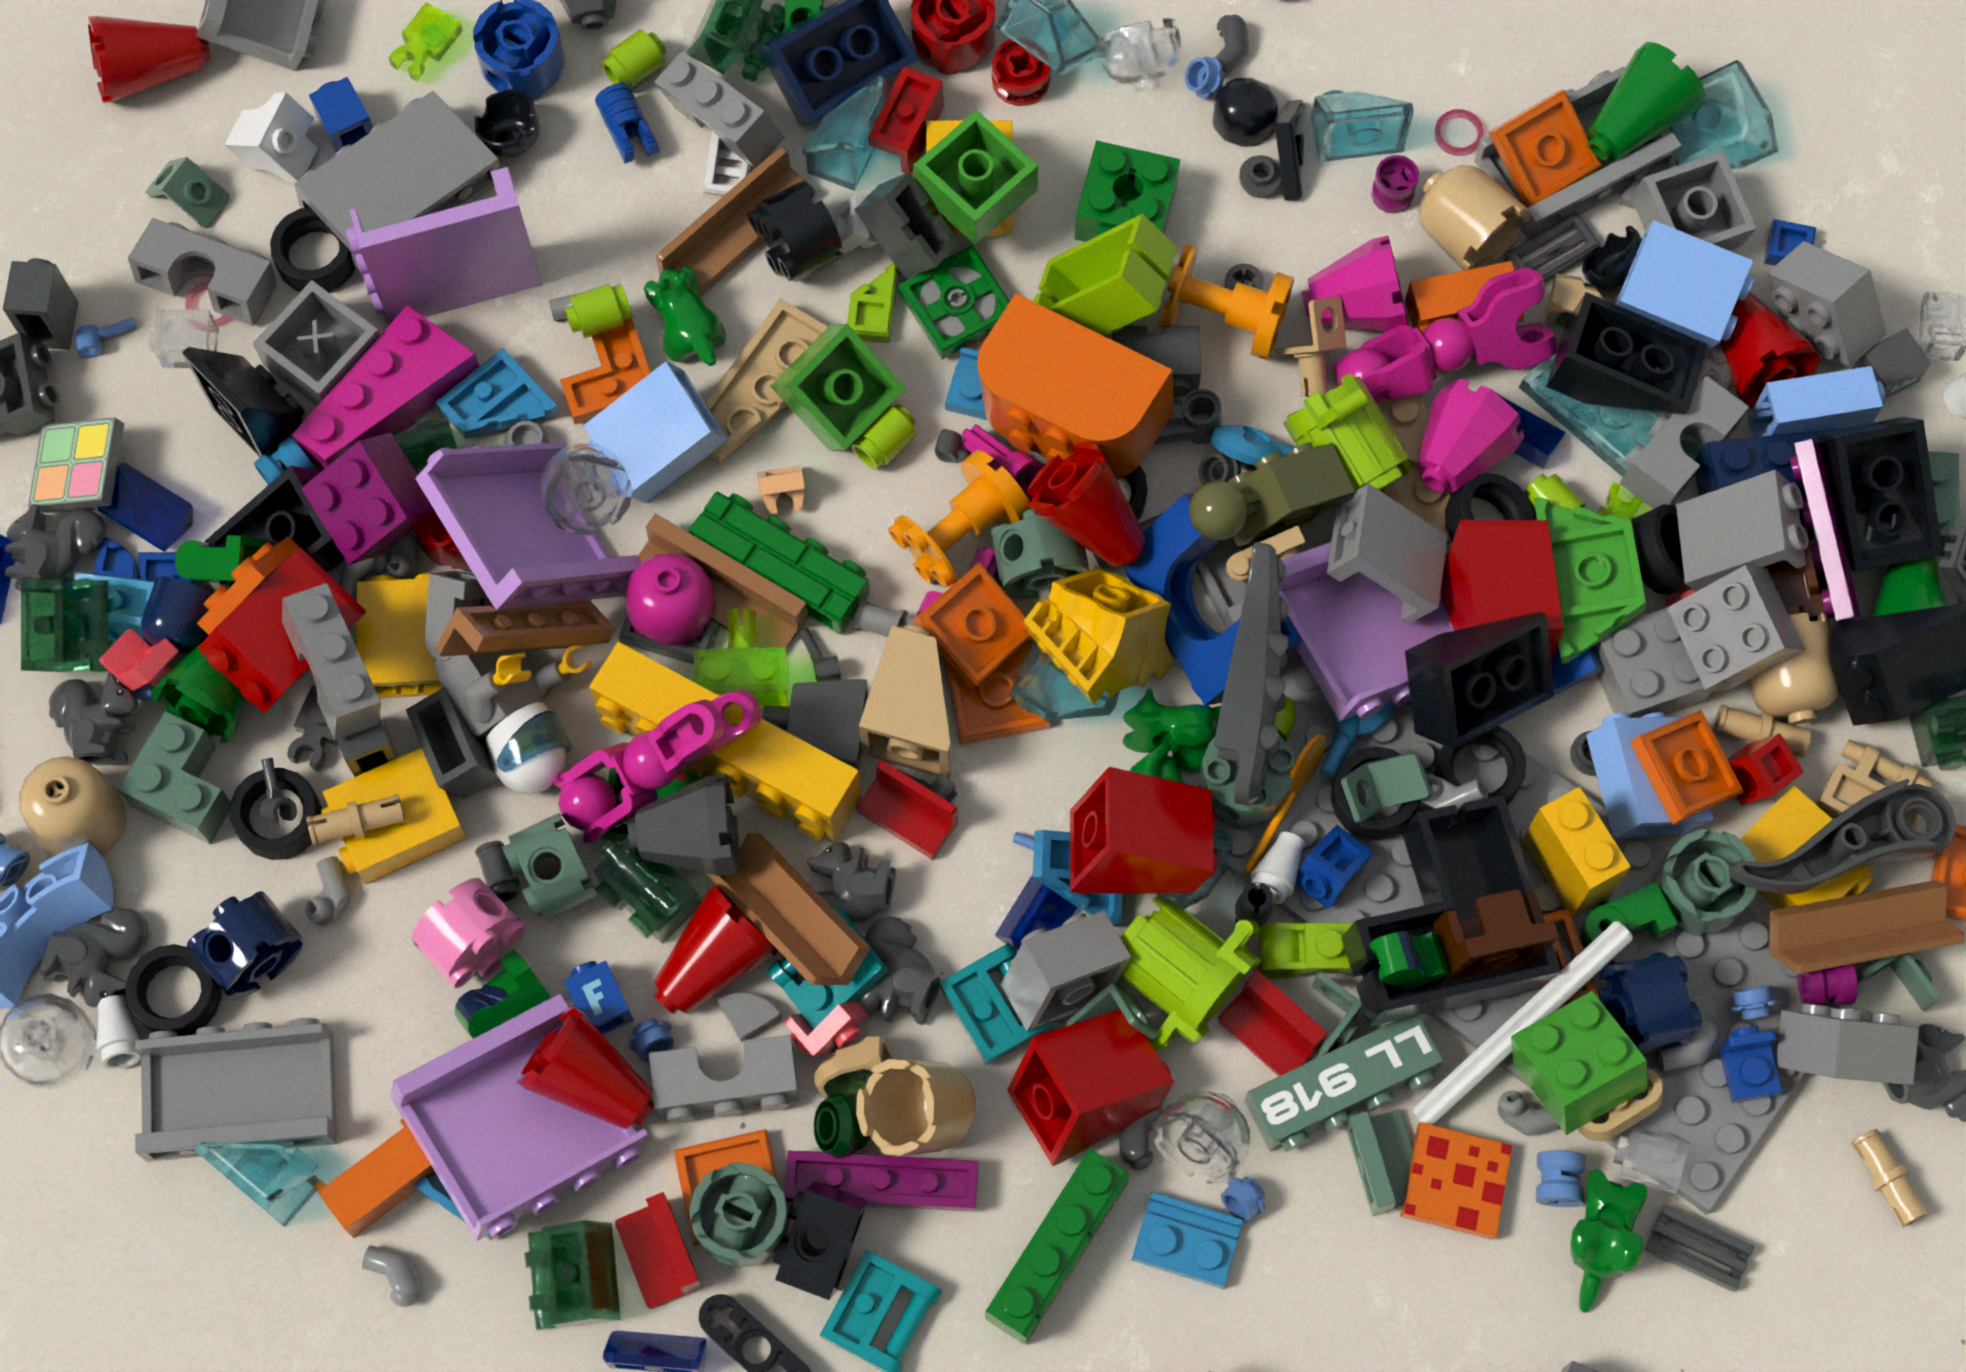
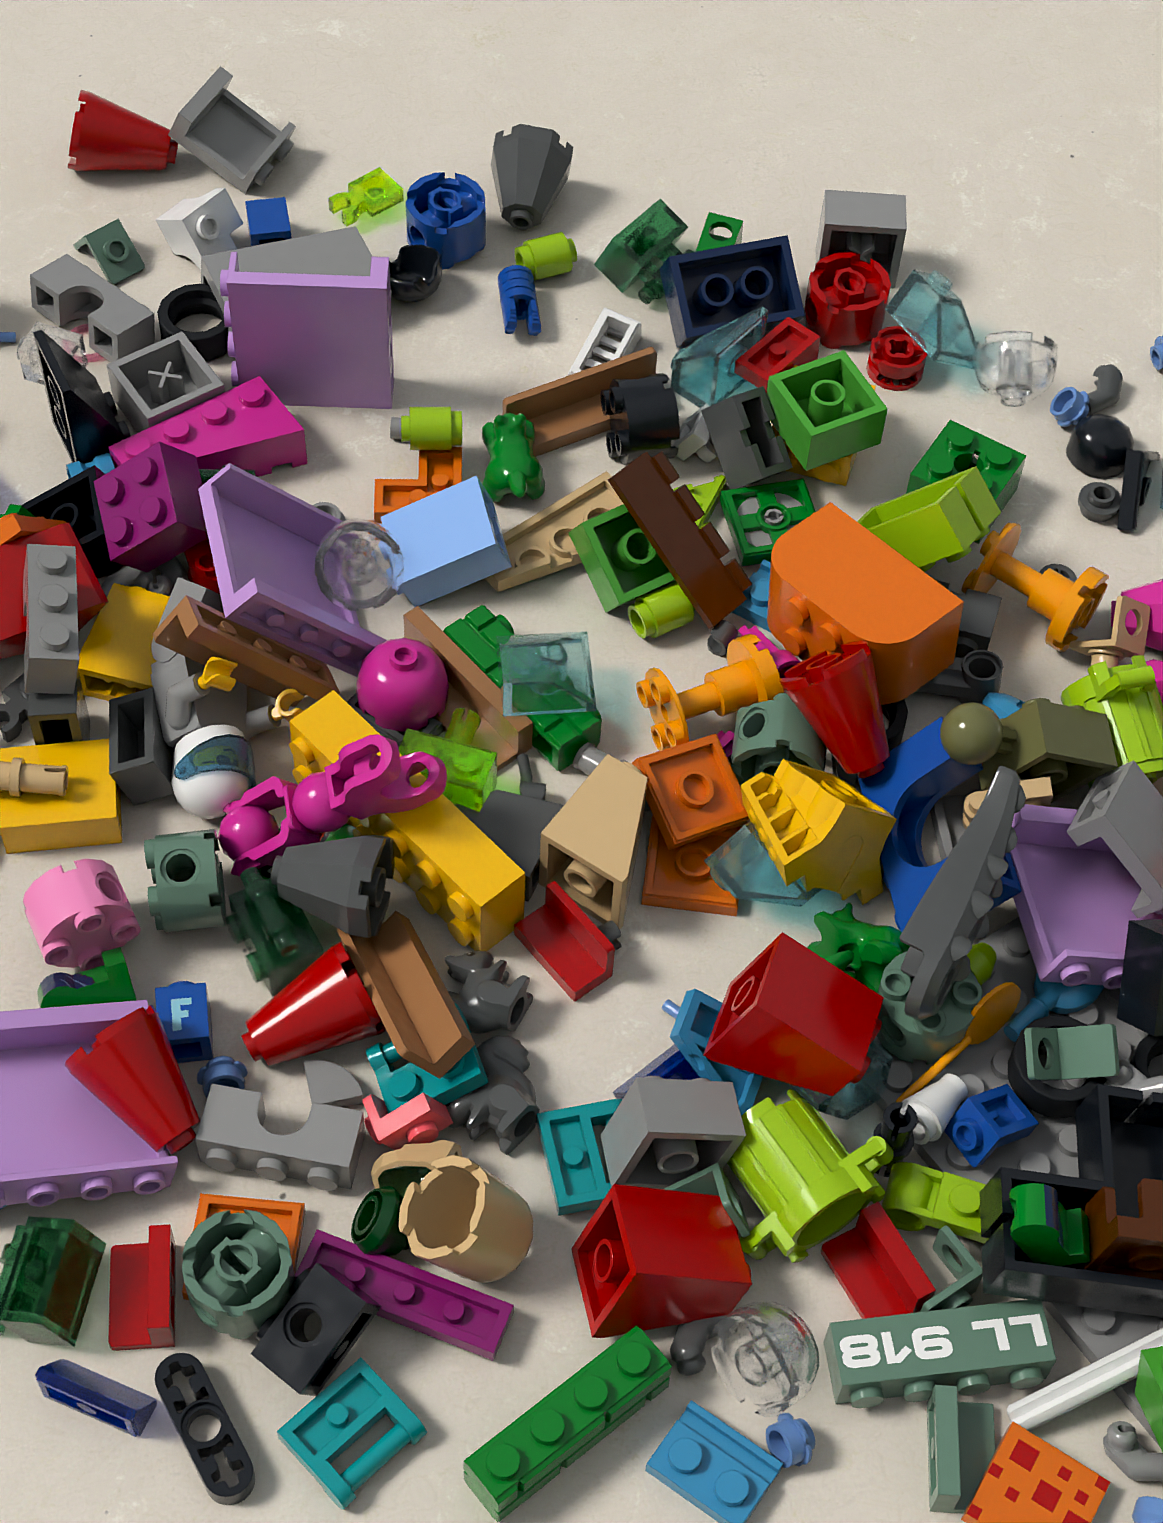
camera: 15 degrees right, 15 degrees down
dark azure wing [435,348,559,439] -> none
dark grey pin [475,841,520,902] -> none
light grey arch [654,50,785,168] -> none
light nougat tile [757,465,805,514] -> none
none -> clear light blue slope [496,631,596,716]
none -> reddish brown windscreen [608,451,752,629]

